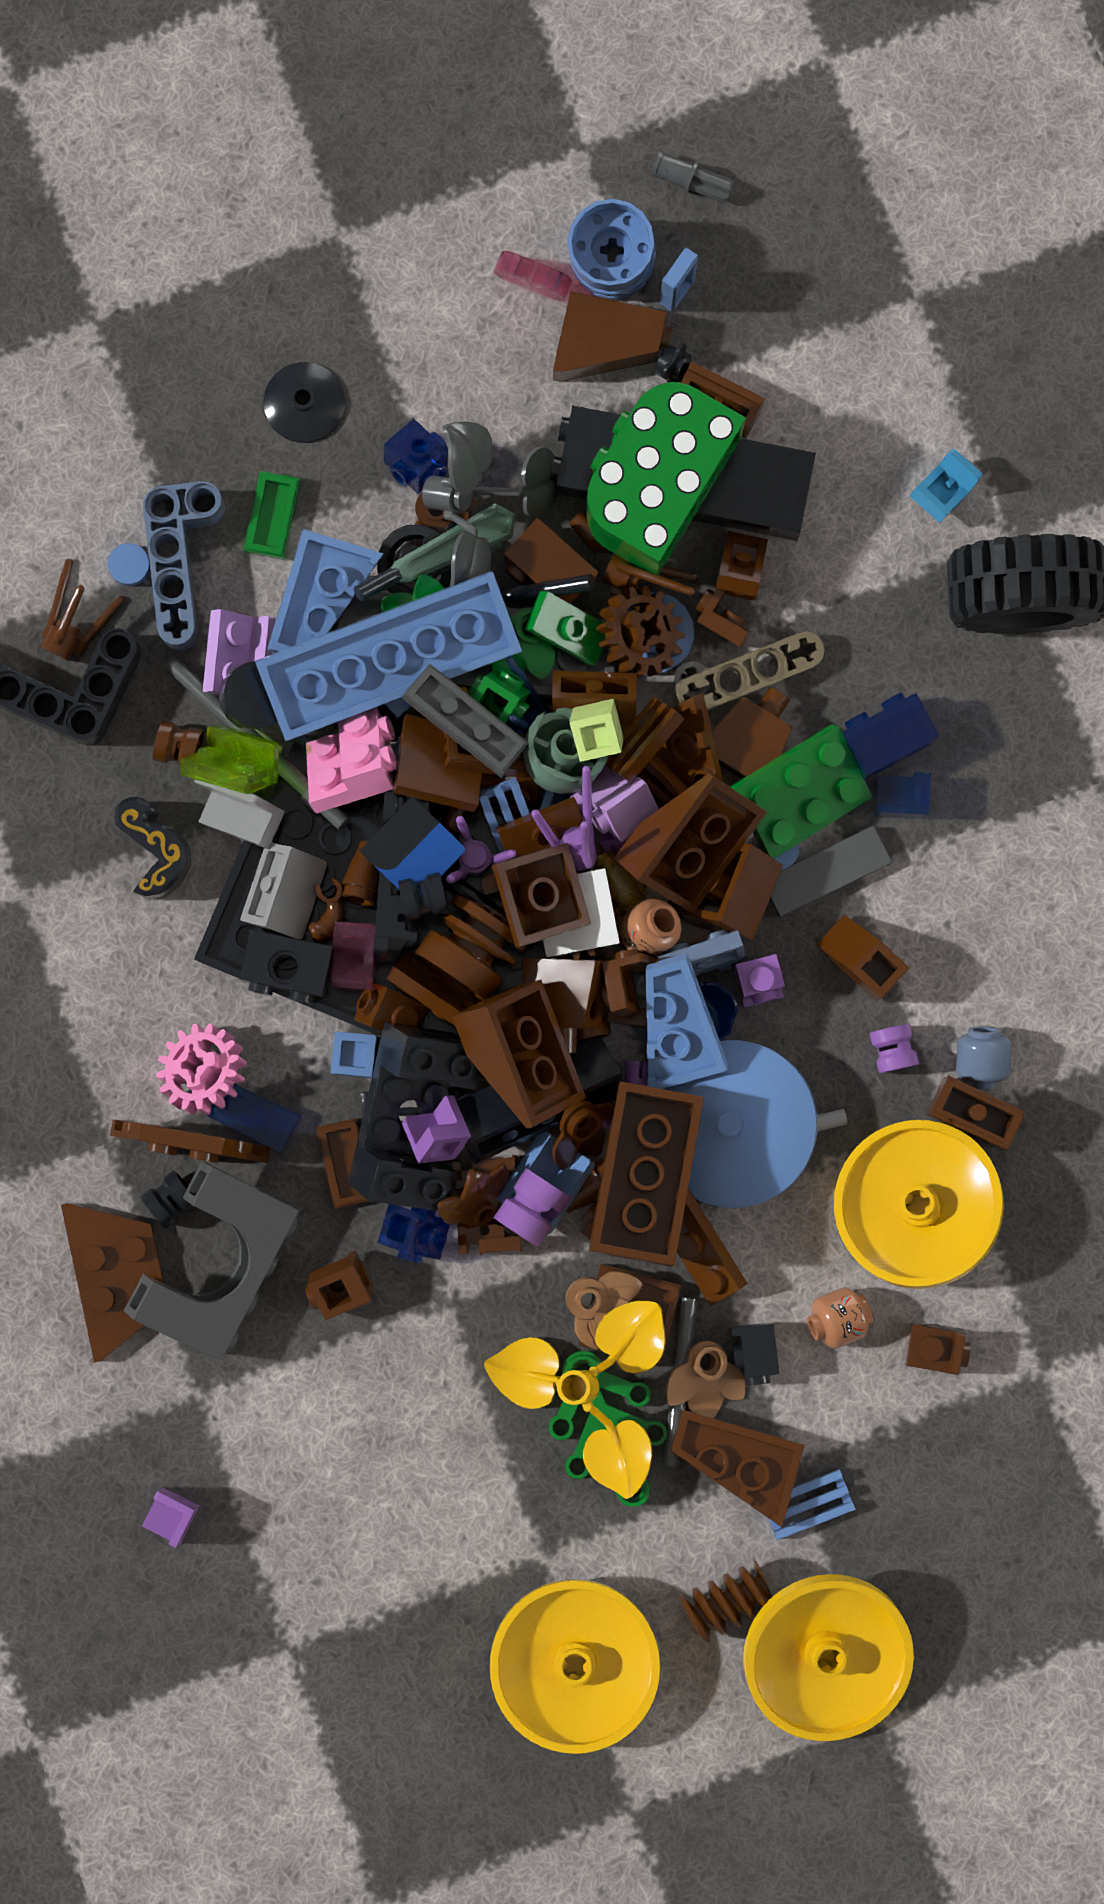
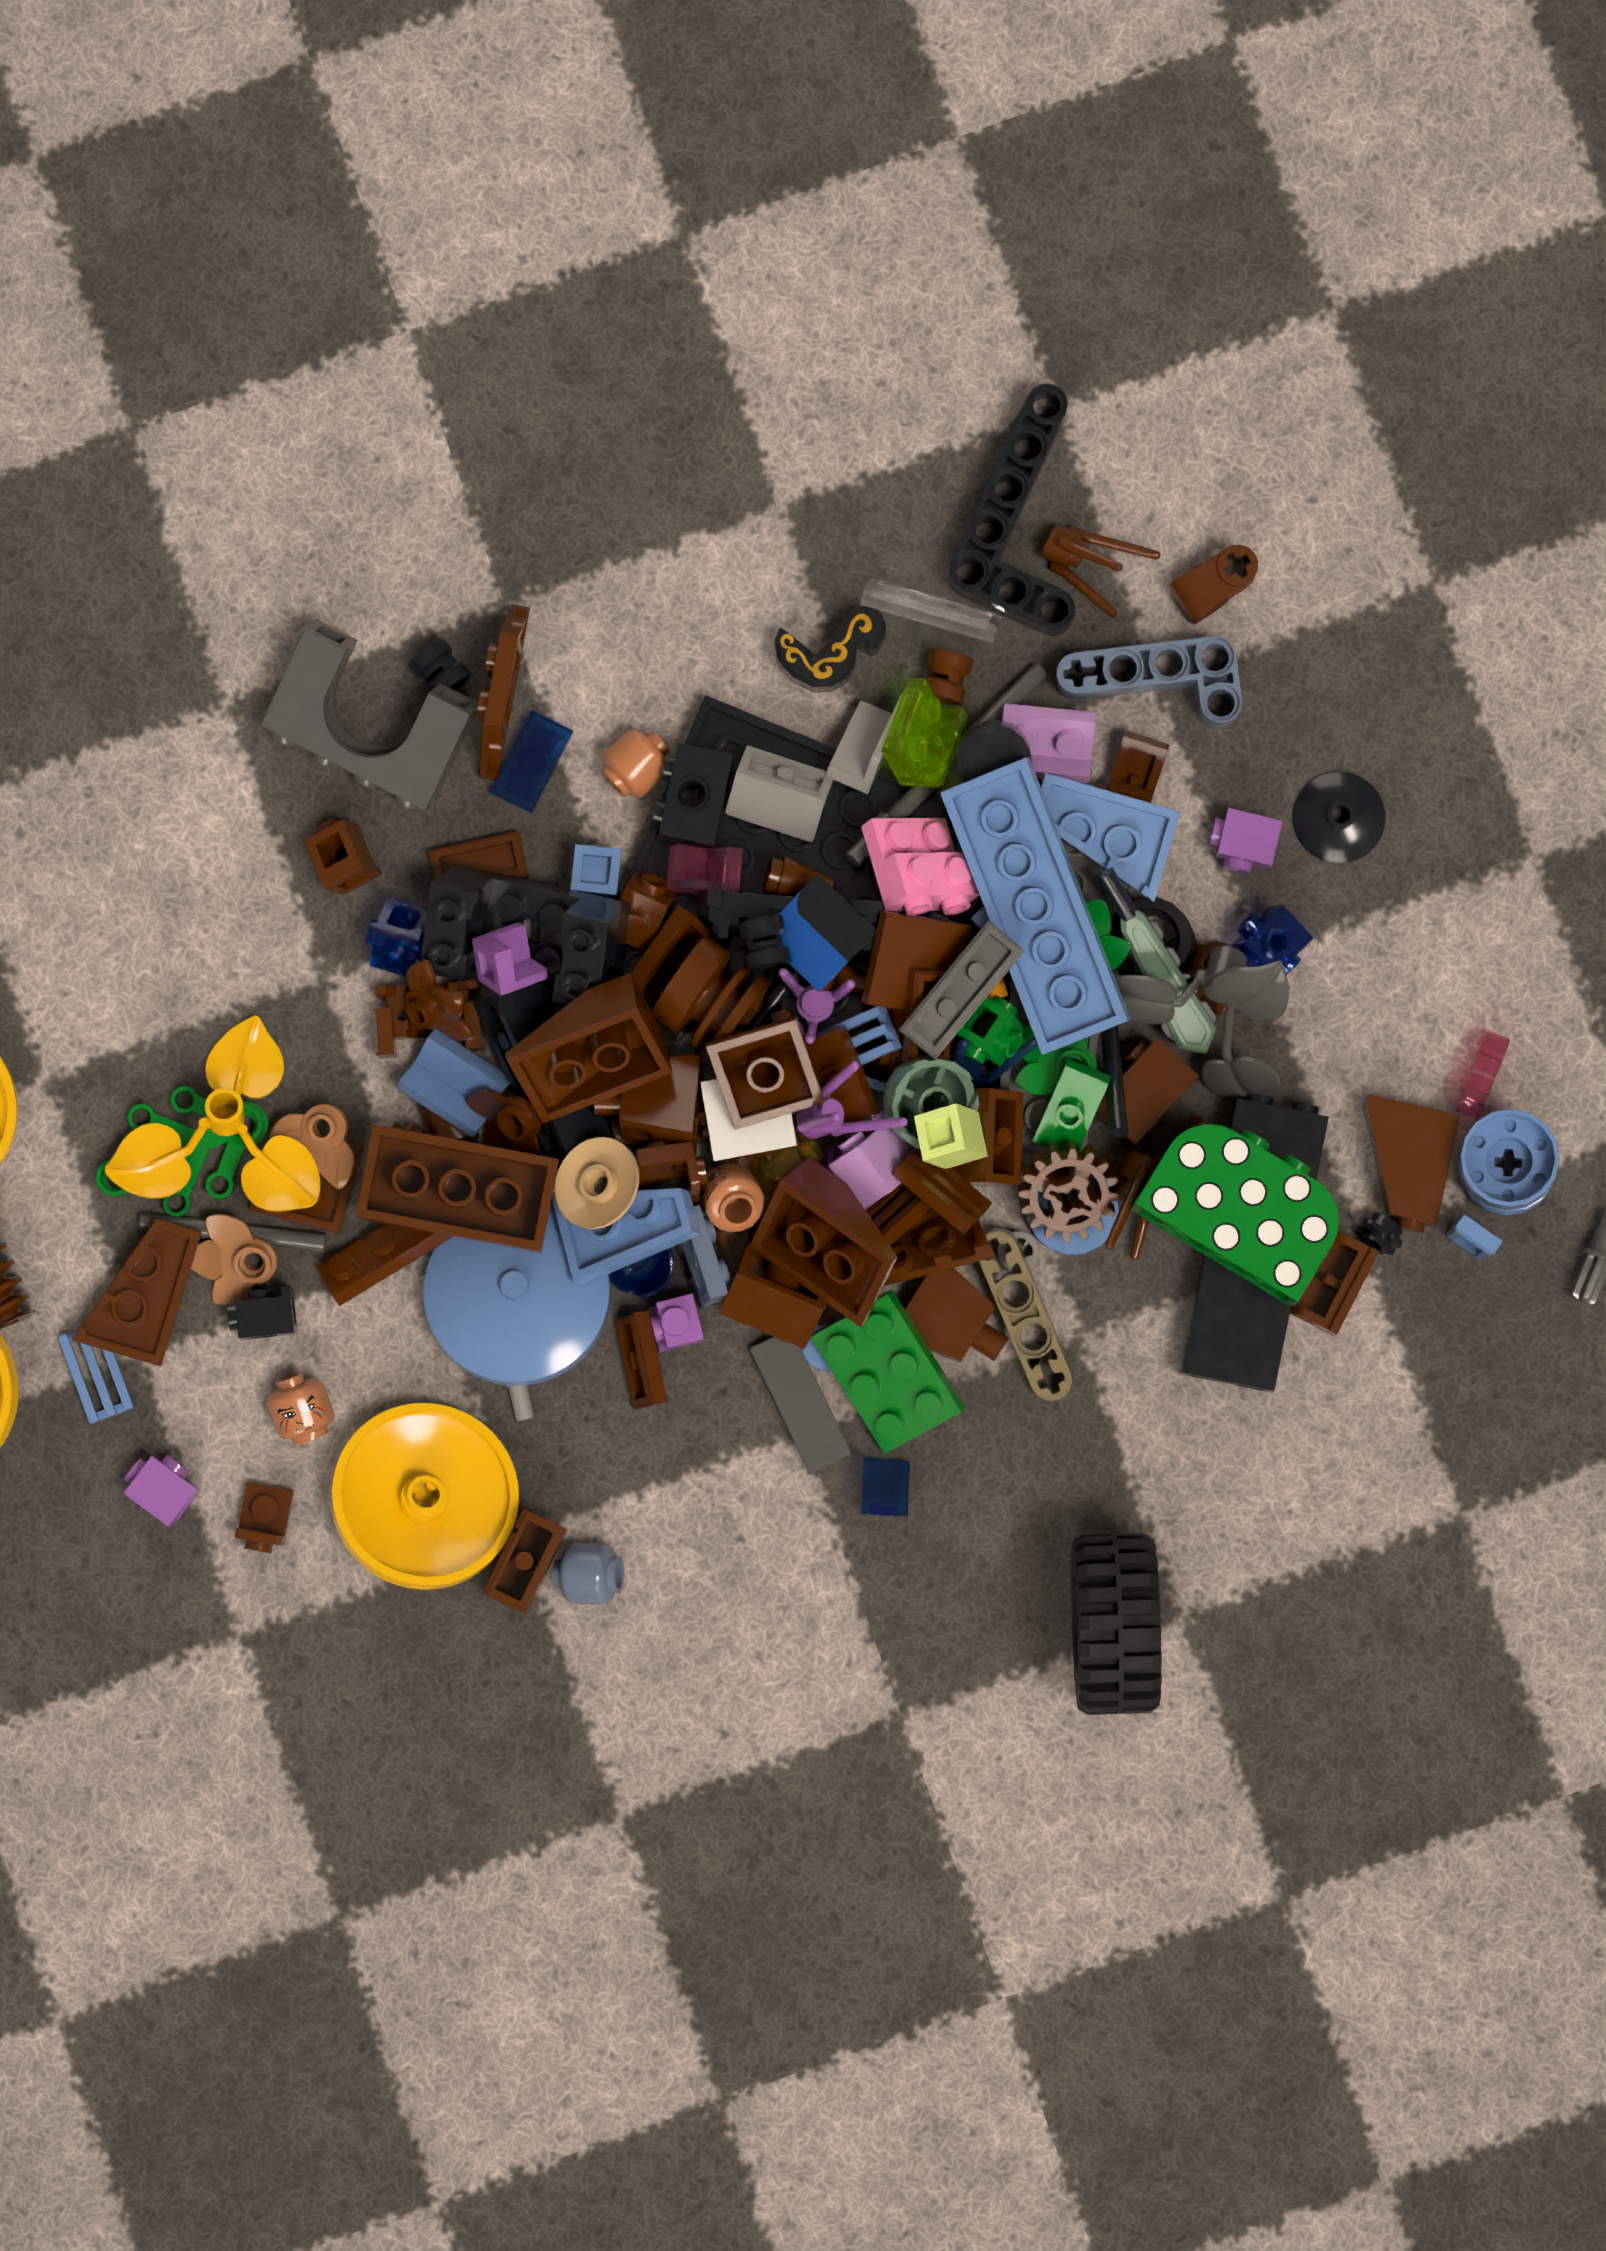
camera: 90 degrees right, 0 degrees up
reddish brown wing [61,1203,165,1363] -> none
medium blue tile [108,543,150,587] -> none
medium lavender panel [142,1487,200,1548] -> none
bright pink gear [156,1024,247,1115] -> none
green tile [244,471,301,561] -> none
reddish brown arm [308,877,344,943] -> none
medium lavender wheel [494,1168,571,1247] -> none
reddish brown bracket [696,588,751,647] -> none
reddish brown slope [715,531,768,601] -> none
reddish brown slope [815,915,909,1002] -> none
clear blue brick [842,692,940,780] -> none
medium lavender wheel [869,1024,919,1074] -> none
dark azure bracket [910,449,982,523] -> none
none -> medium lavender brick [124,1454,201,1528]
none -> tan dish [555,1137,639,1229]
none -> nougat head [601,729,670,798]
none -> reddish brown tile [614,1310,668,1410]
none -> clear tile [860,578,1001,643]
none -> reddish brown bracket [1106,731,1170,803]
none -> reddish brown piece [1168,545,1258,624]
none -> medium lavender brick [1209,808,1283,874]

